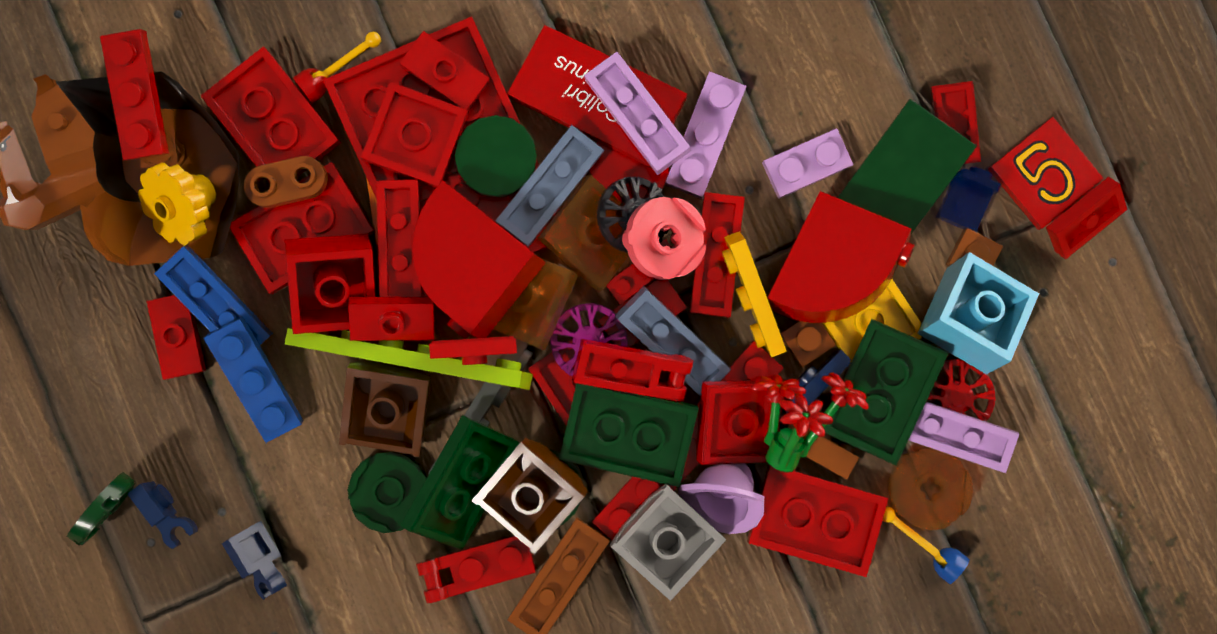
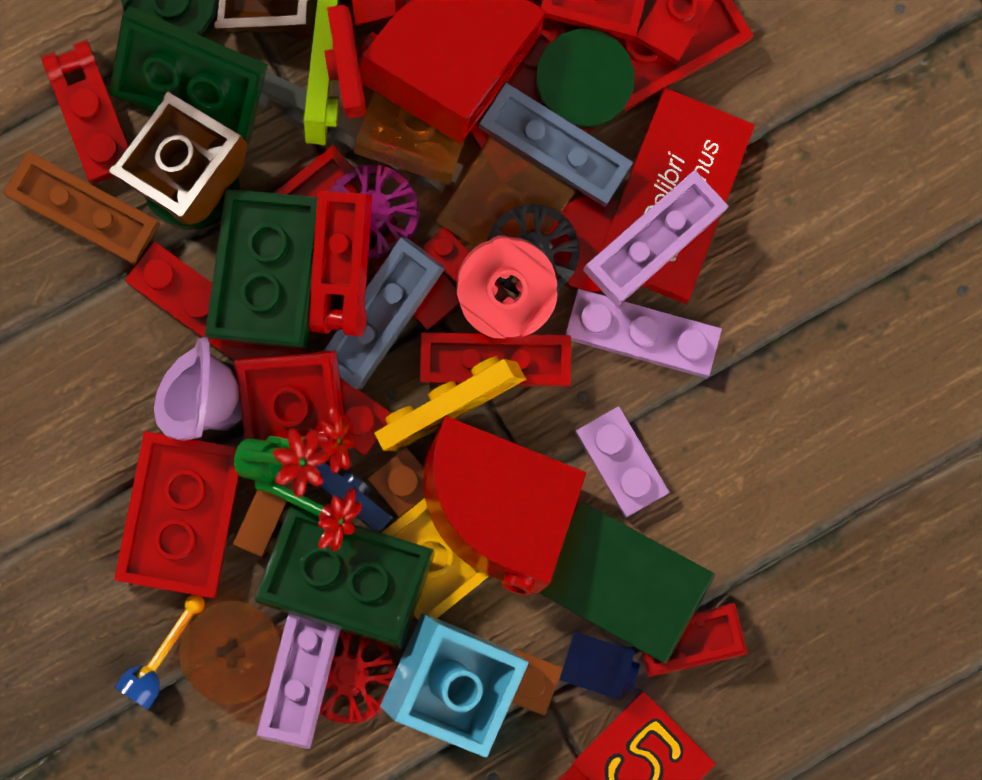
camera: 80 degrees right, 5 degrees down
light grey slope [610,484,726,601] -> none

